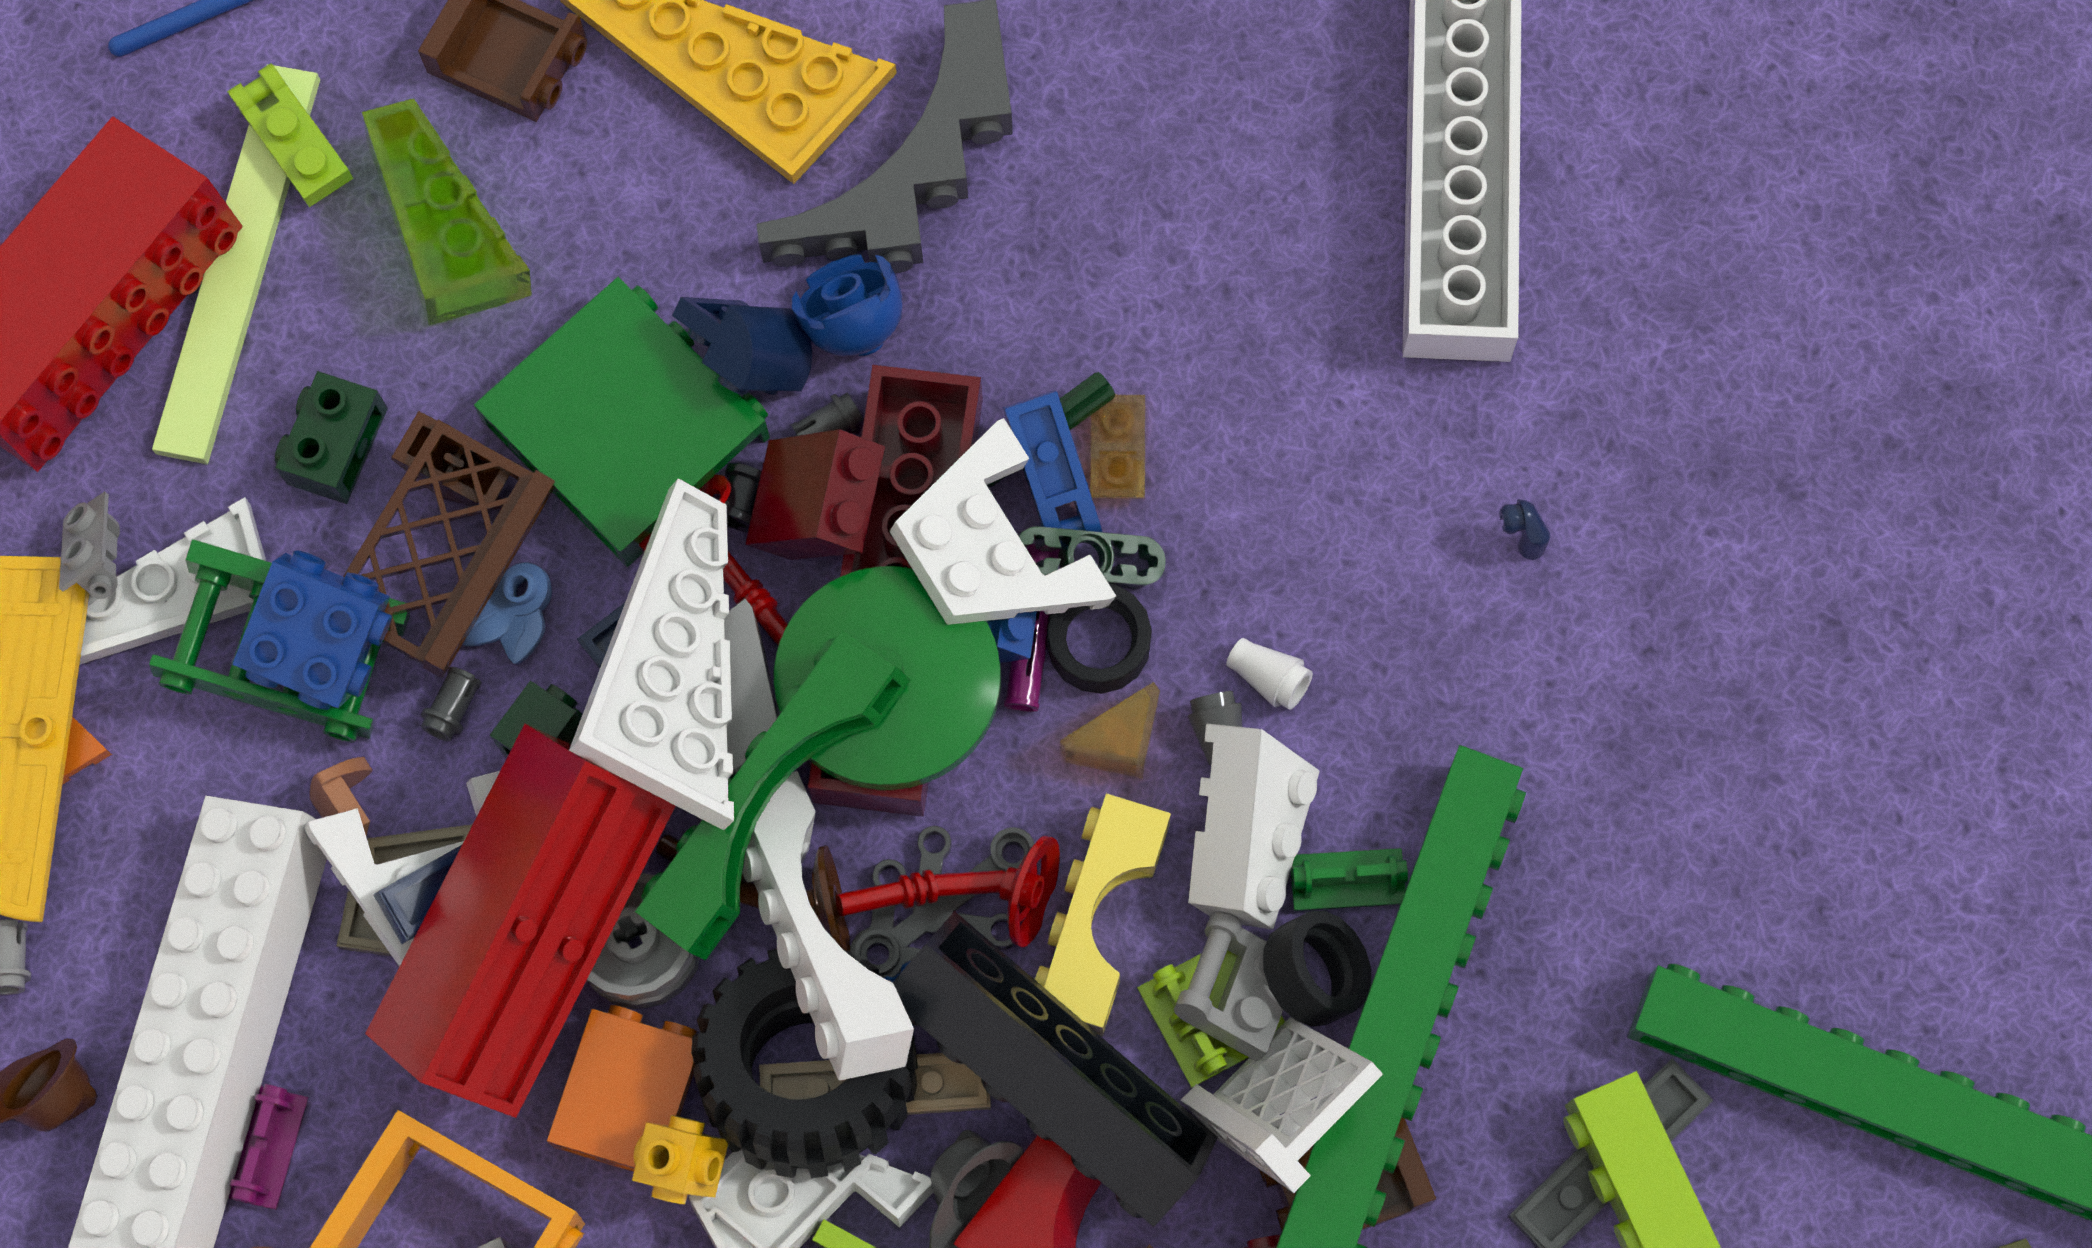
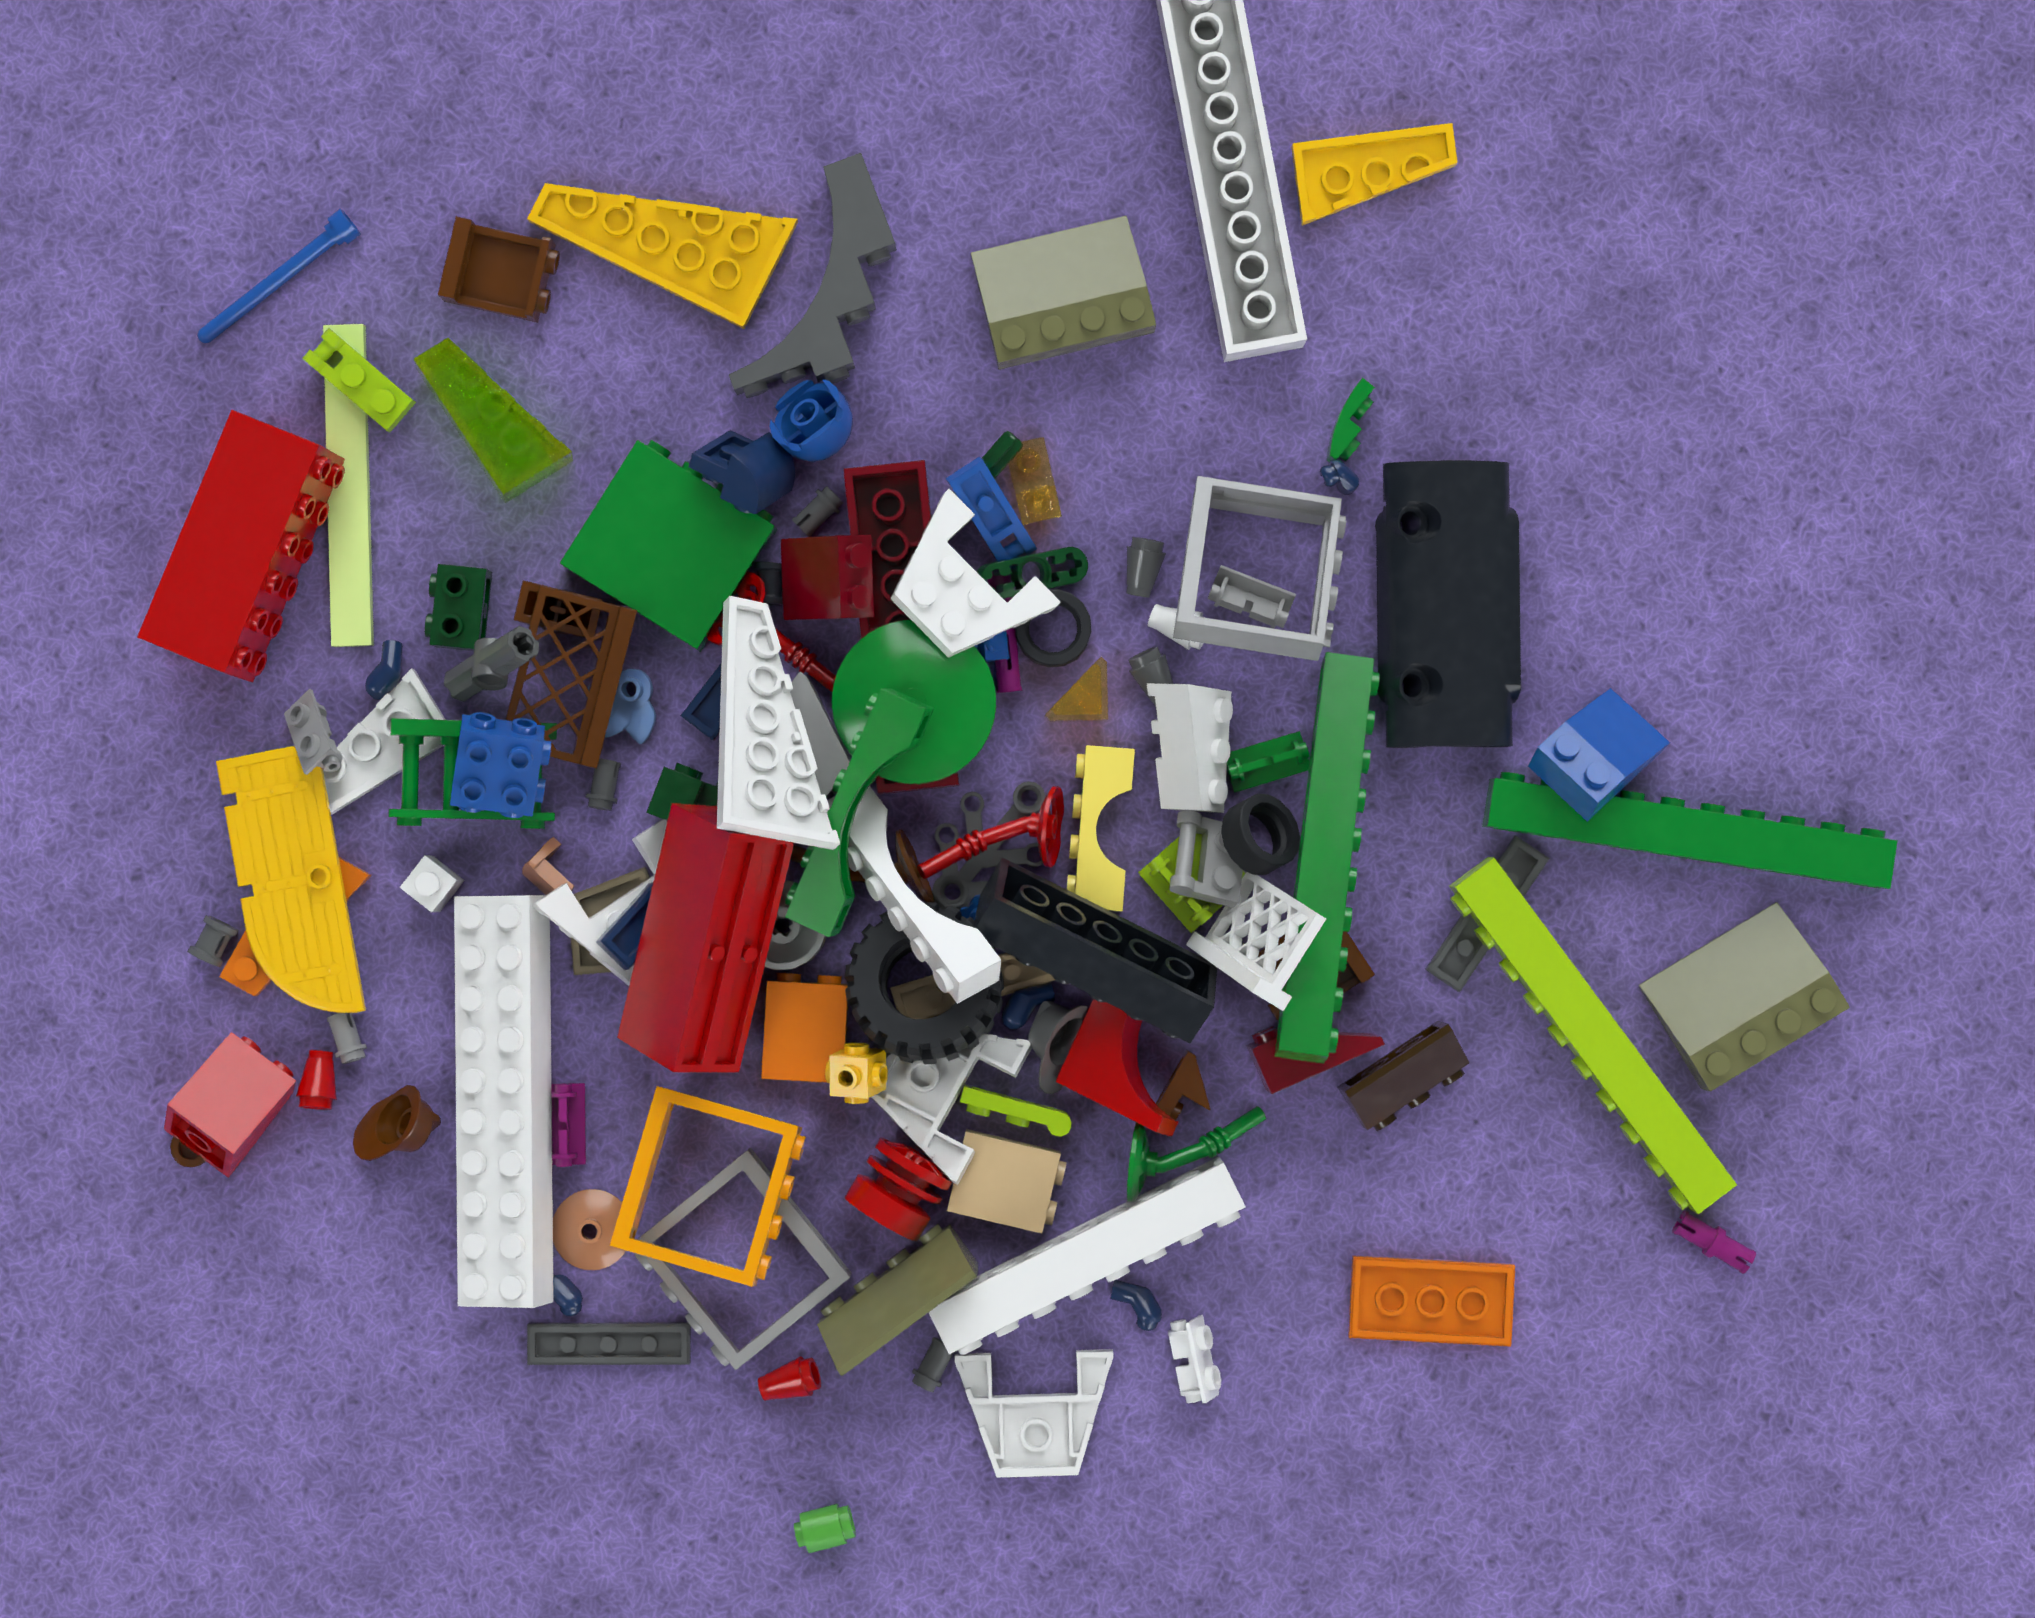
camera: 15 degrees left, 15 degrees up
none -> dark blue arm [365,640,403,700]
none -> white brick [400,855,465,912]
none -> dark grey piece [444,626,539,702]
none -> slope [971,215,1156,370]
none -> dark blue arm [1002,982,1055,1030]
none -> dark grey cone [1126,537,1166,598]
none -> light grey window [1173,476,1347,661]
none -> light grey hinge [1208,565,1296,629]
none -> yellow wing [1291,123,1458,226]
none -> green slope [1327,377,1375,464]
none -> black panel [1375,460,1521,748]
none -> blue slope [1528,688,1670,822]

